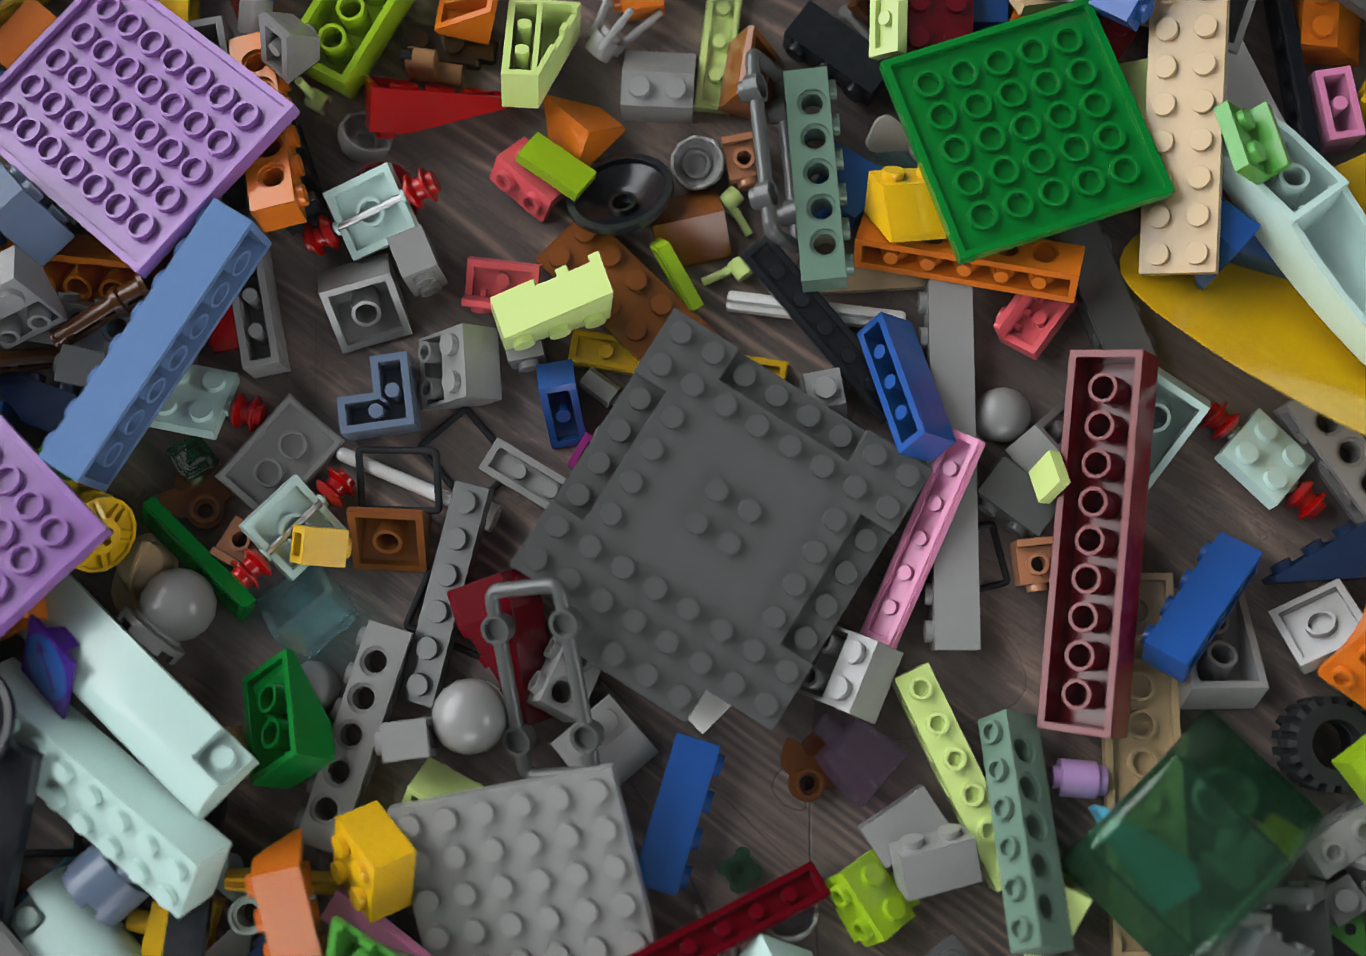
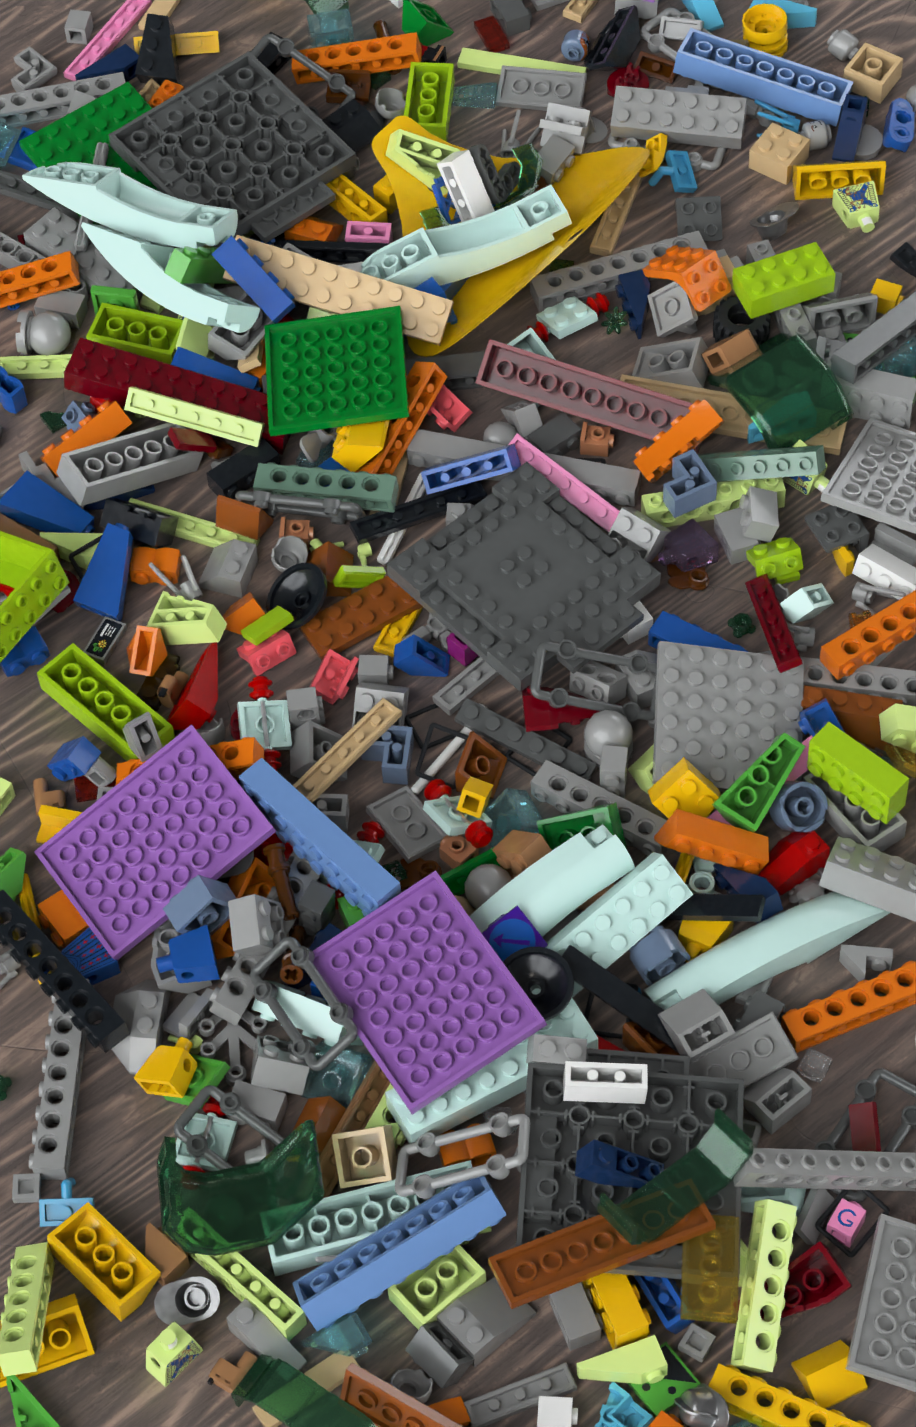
camera: 75 degrees left, 25 degrees down
yellowish green wedge [490,251,613,351] -> none
yellowish green tile [1028,450,1070,504] -> none
lavender brick [1048,758,1108,799] -> none
blue brick [1140,531,1263,683] -> none
bright green bracket [1214,100,1291,185] -> none
none -> tan tile [293,698,402,803]
none -> medium nougat brick [492,830,552,879]
none -> clear green plant [601,306,628,335]
none -> orange wedge [633,399,725,484]
none -> sand blue brick [663,449,717,518]
none -> medium nougat slope [701,328,759,374]

